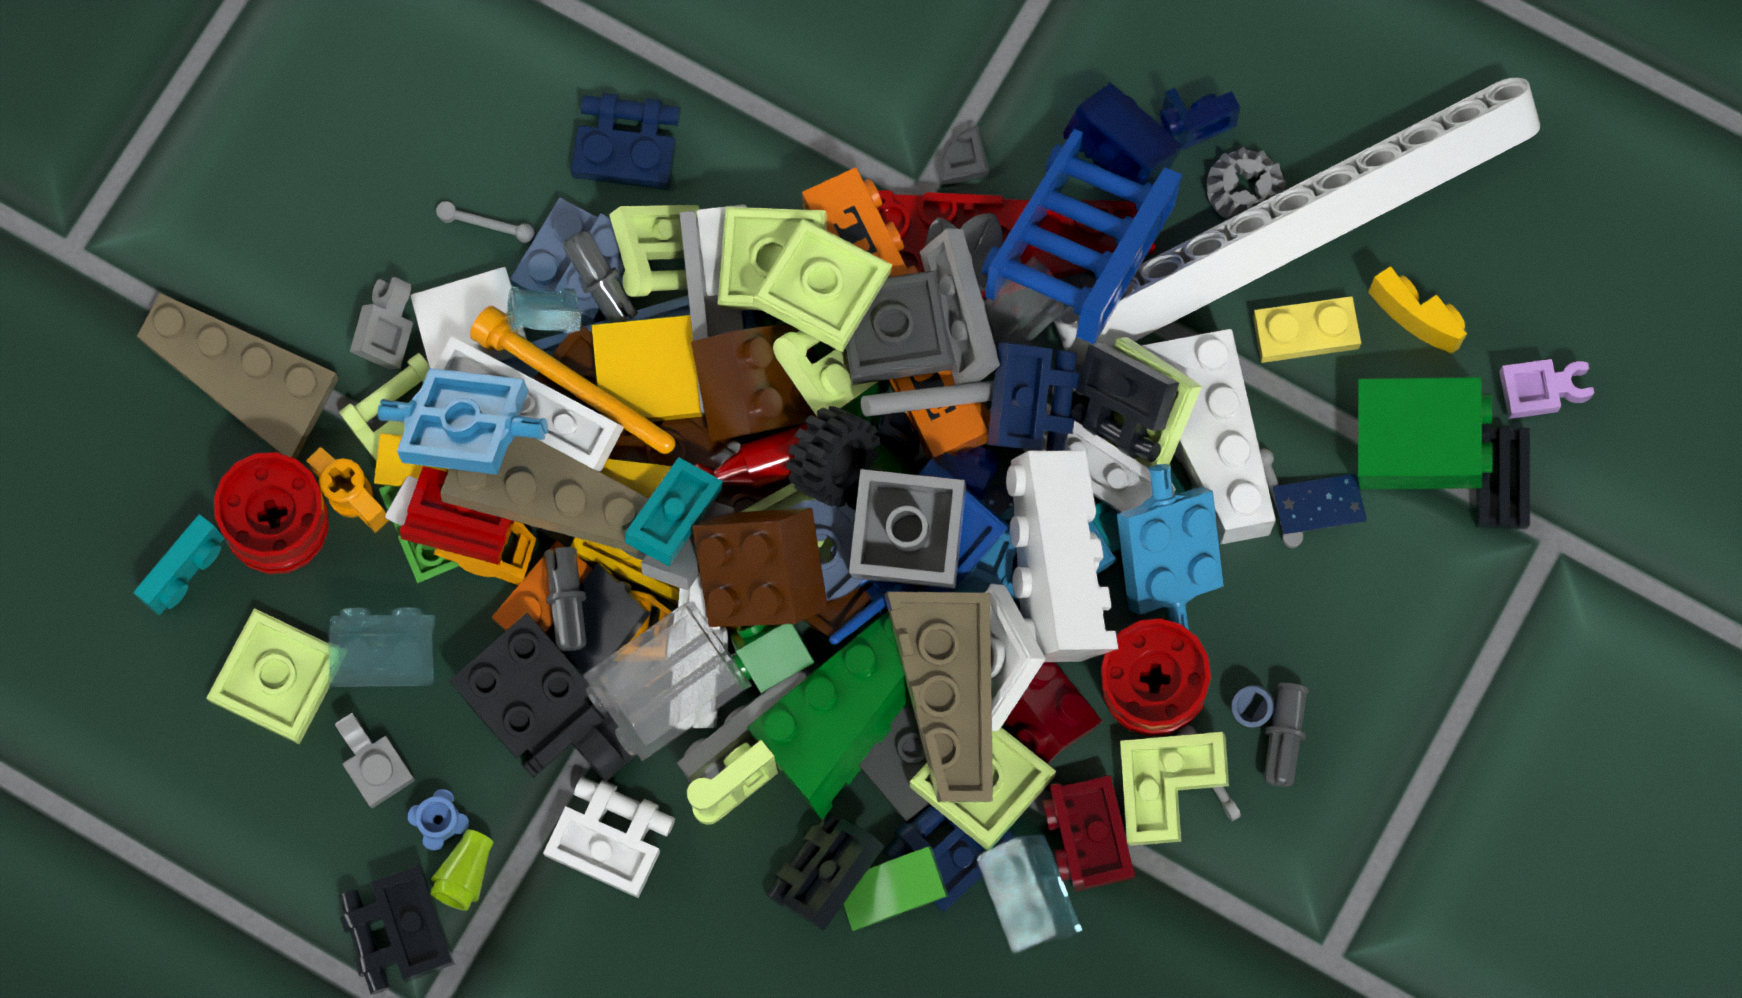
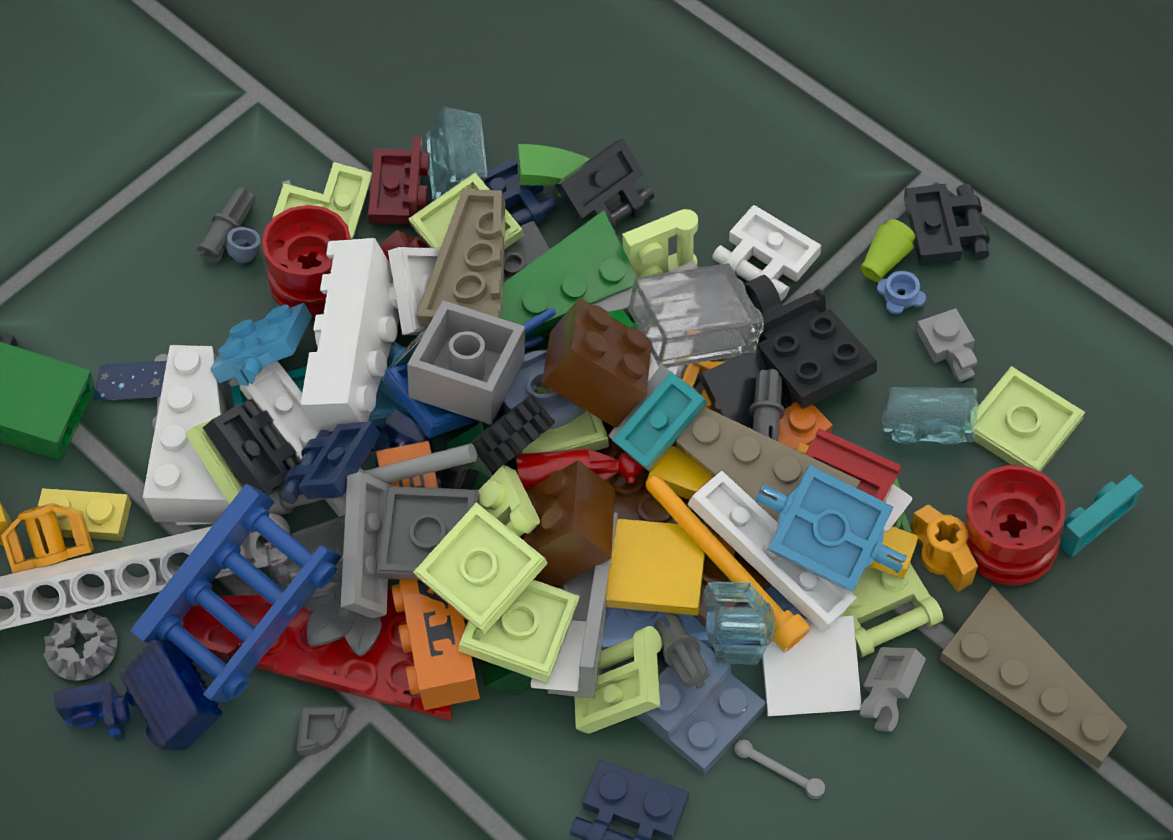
camera: 165 degrees left, 15 degrees down
none -> light orange piece [1,503,94,574]
none -> black sticker [390,325,429,368]

